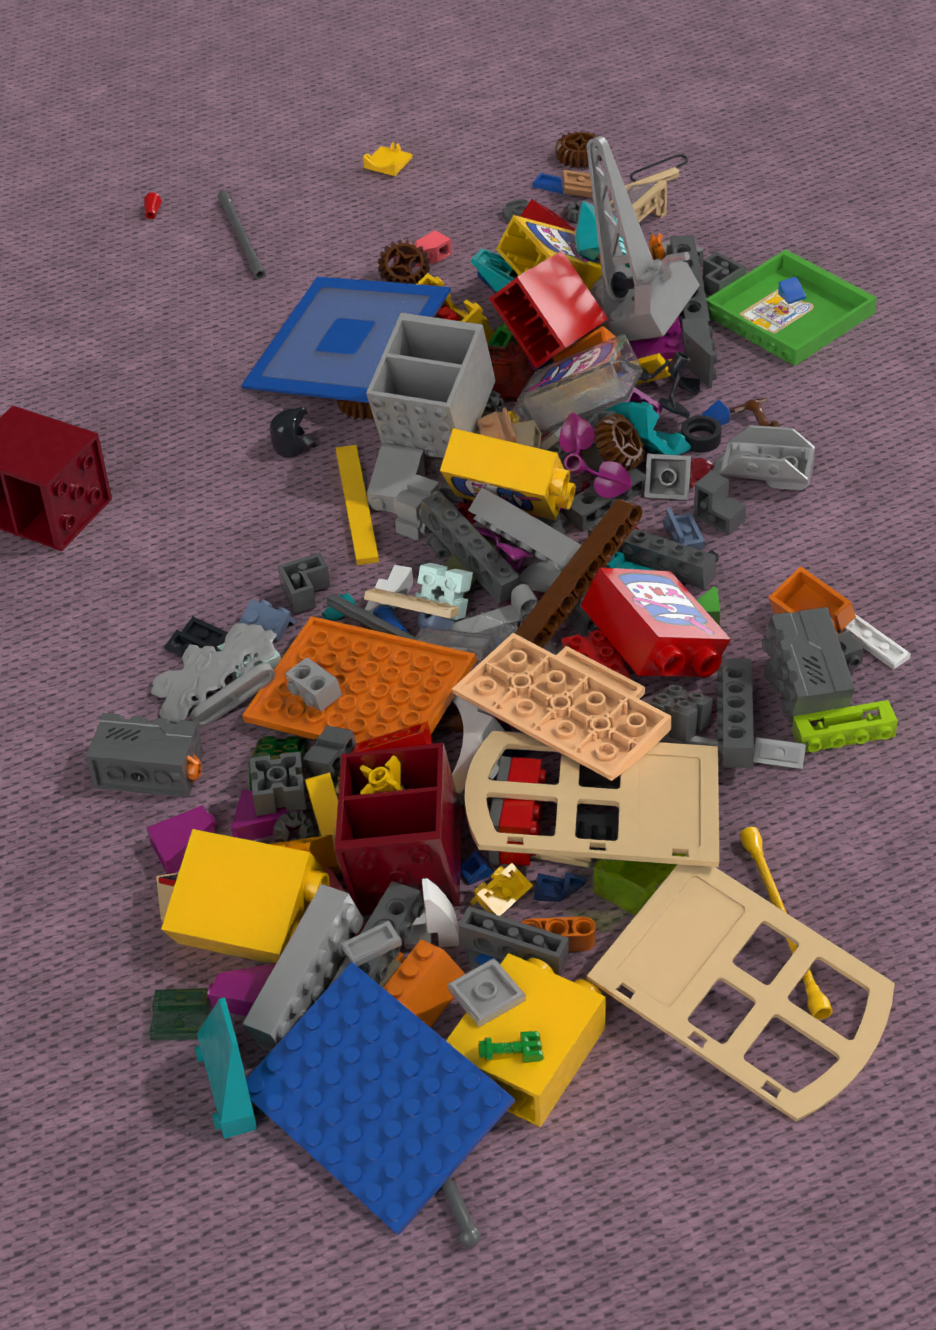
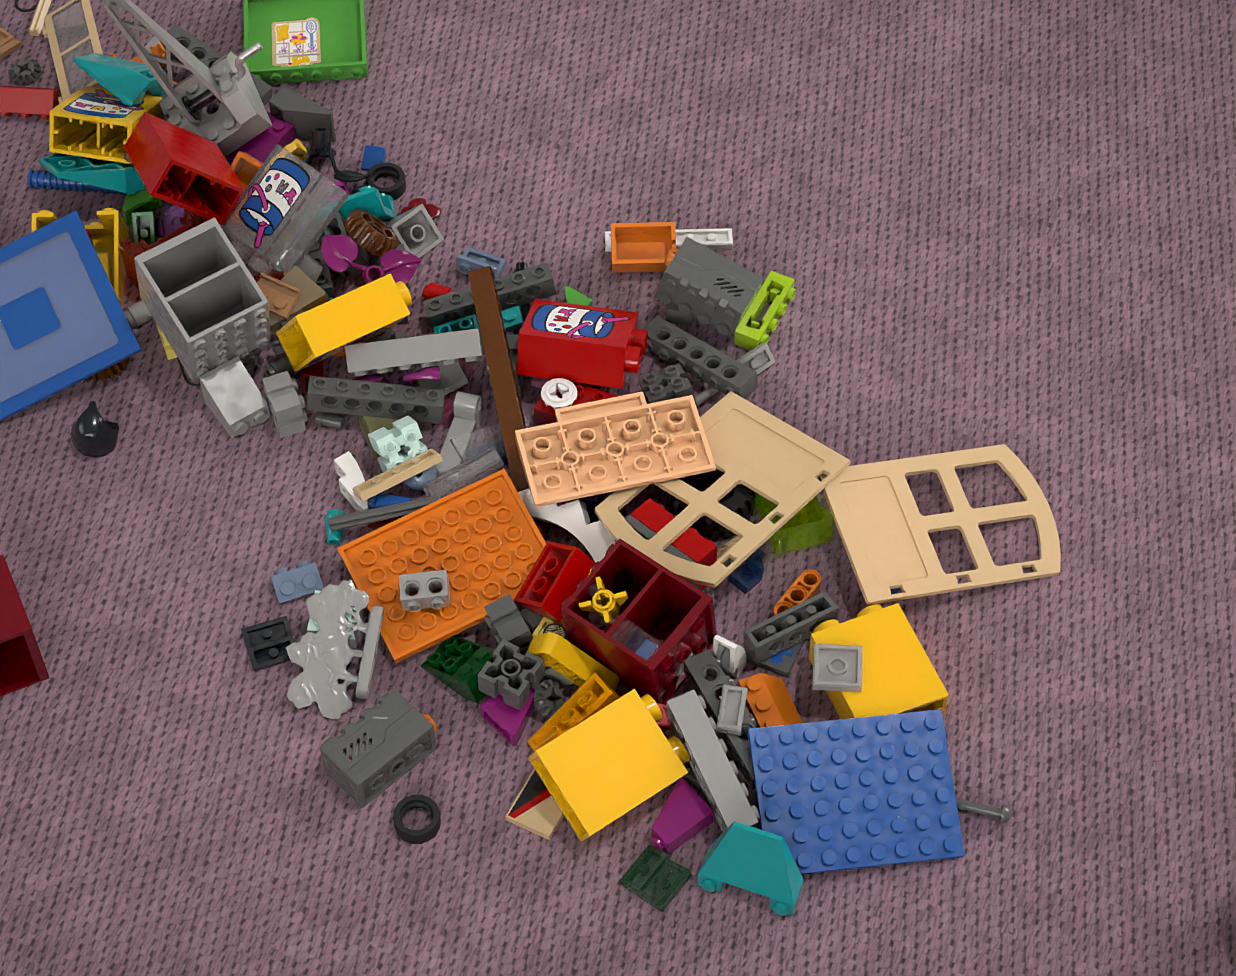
camera: 55 degrees left, 10 degrees up
magenta slope [147,805,217,874] -> none
dark grey brick [277,553,330,614] -> none
yellow tile [336,445,379,565] -> none
yellow bracket [470,863,533,916] -> none
green hinge [478,1031,544,1062] -> none
dark grey brick [694,470,746,535] -> none
dark grey brick [702,252,746,296] -> none
light grey slope [713,425,815,491] -> none
reddish brown piece [729,398,780,427] -> none
yellow hose [739,827,833,1020] -> none
blue slope [778,277,806,304] -> none
none -> black tyre [393,794,441,844]
none -> white gear [541,378,577,410]

